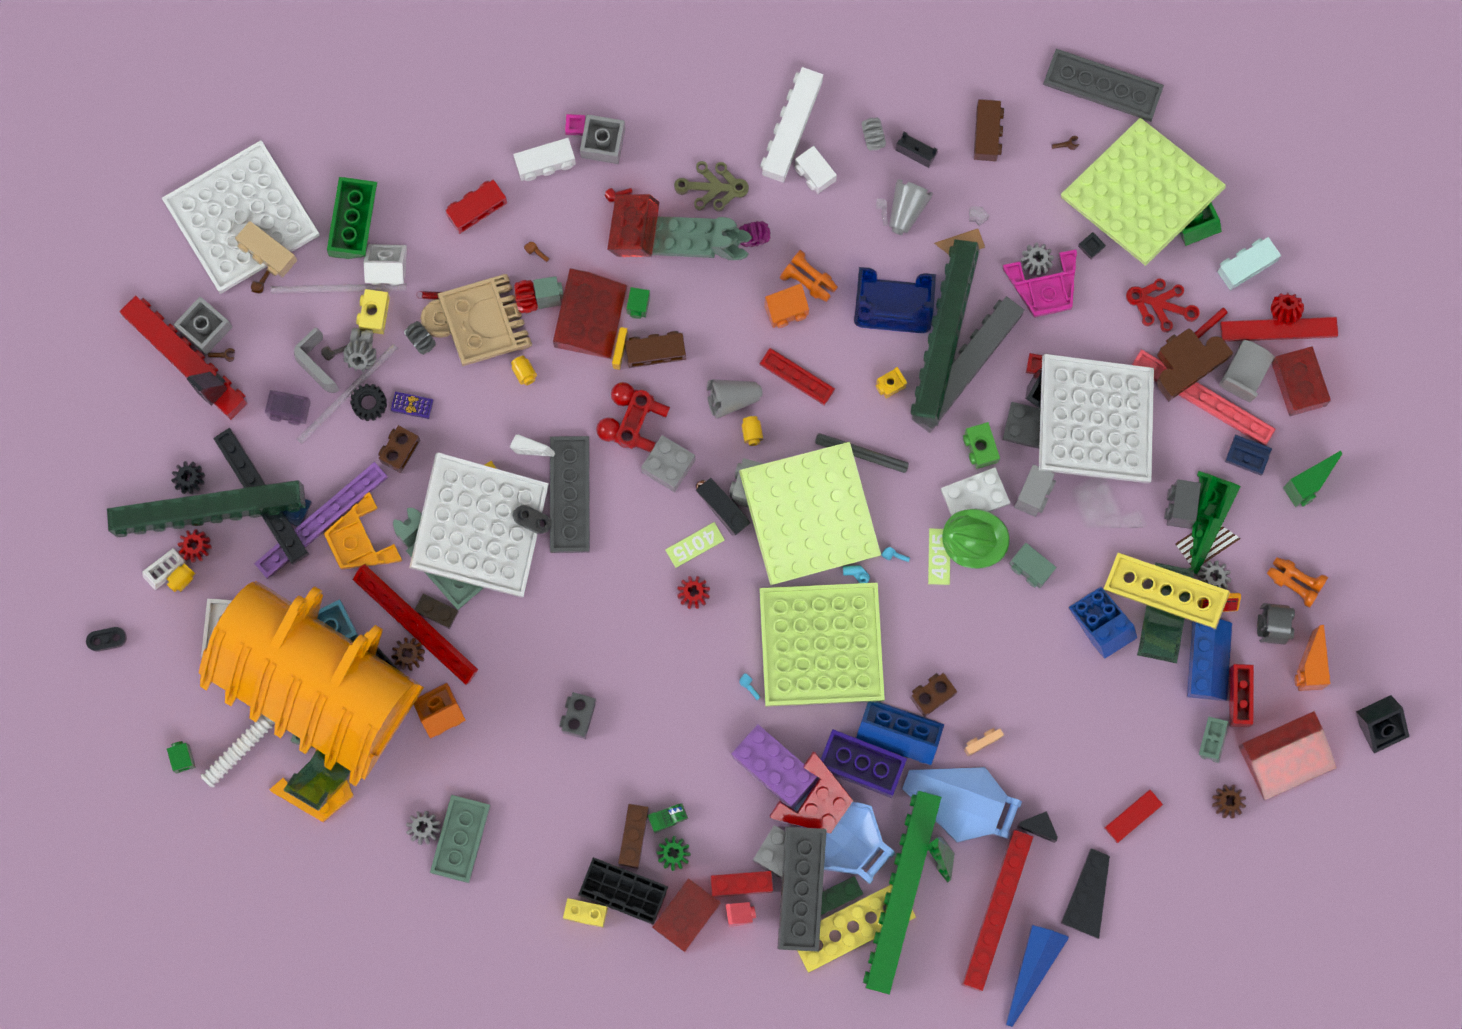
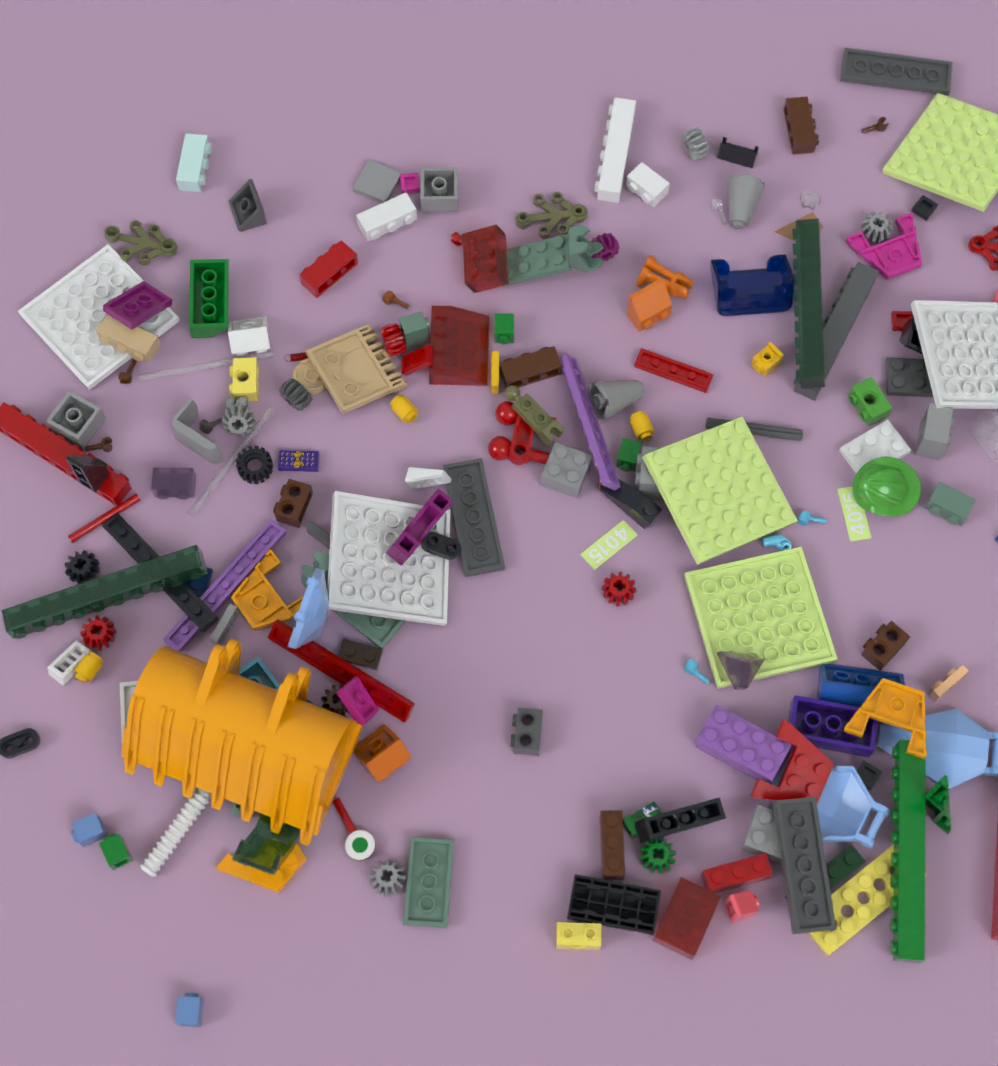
camera: 10 degrees left, 10 degrees down
none -> red bar [68,493,141,543]
none -> medium blue brick [71,813,107,847]
none -> magenta plate [103,281,172,330]
none -> olive plant [105,220,178,266]
none -> medium blue brick [175,992,204,1027]
none -> light aqua brick [176,133,212,192]
none -> light grey tile [210,604,240,646]
none -> dark grey slope [228,179,267,232]
none -> light blue windscreen [288,568,329,649]
none -> dark grey tile [306,521,330,550]
none -> piece [332,798,376,861]
none -> dark pink tile [336,676,379,726]
none -> light grey tile [353,160,402,203]
none -> magenta arch [386,488,454,566]
none -> red tile [401,344,434,376]
none -> olive plate [505,385,564,446]
none -> medium lavender plate [560,353,621,491]
none -> green brick [616,438,642,472]
none -> black brick [634,797,726,843]
none -> slope [717,651,765,690]
none -> light orange wing [844,678,927,760]
none -> black plate [857,760,882,791]

